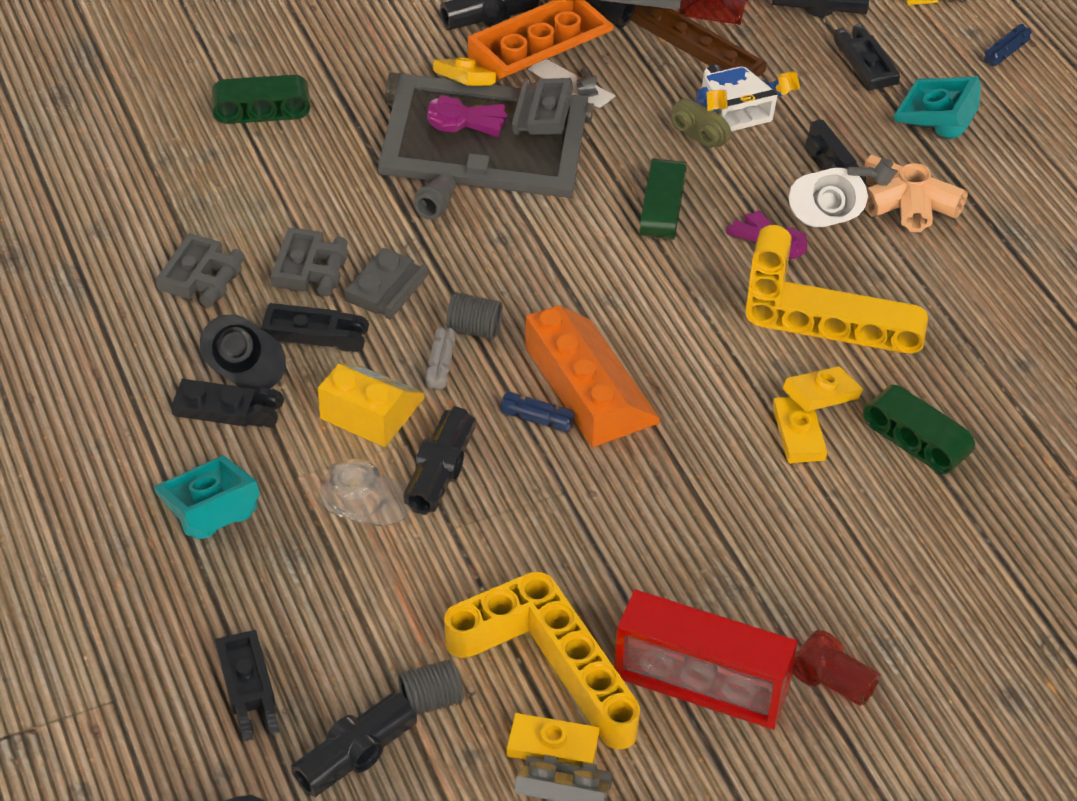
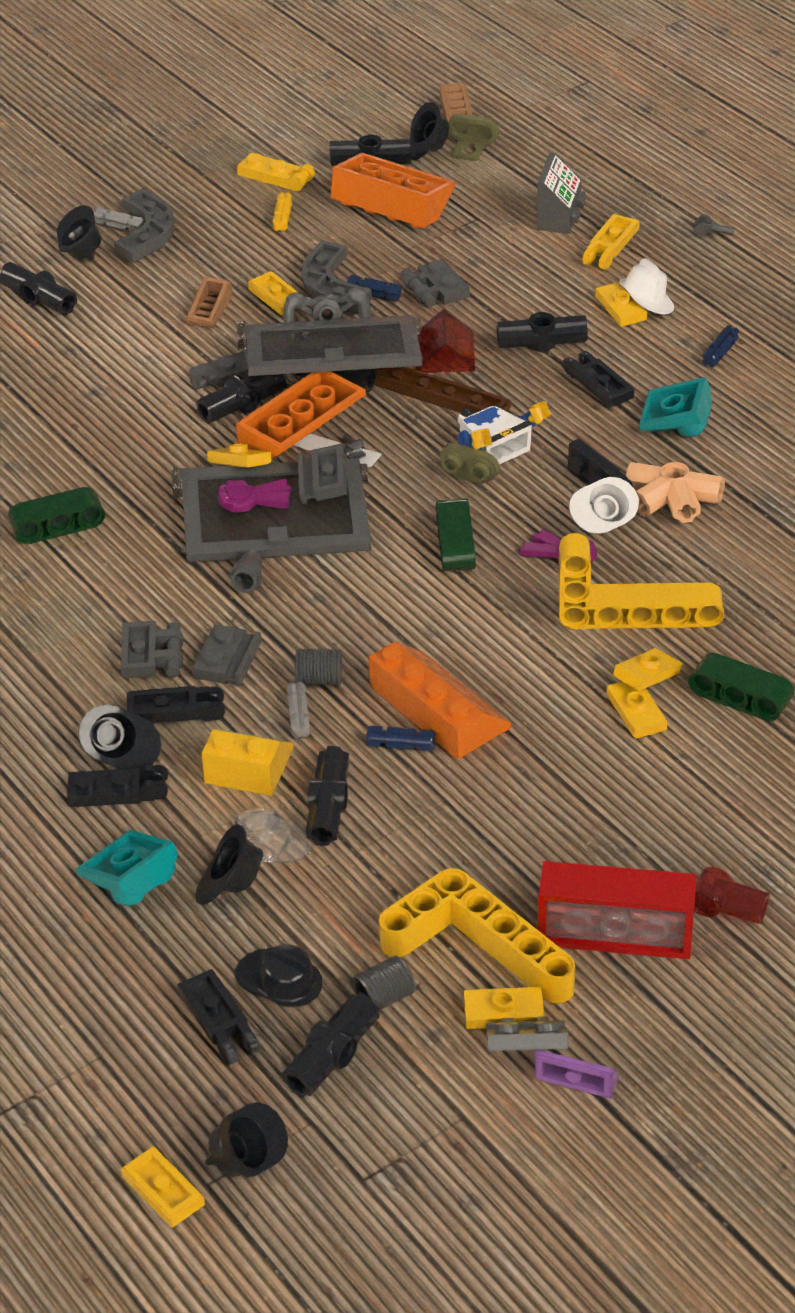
camera: 10 degrees left, 5 degrees down
dark grey plate [156,233,245,307] -> none
dark grey hand [847,158,898,186] -> none
none -> black piece [195,824,263,905]
none -> black piece [235,944,323,1007]

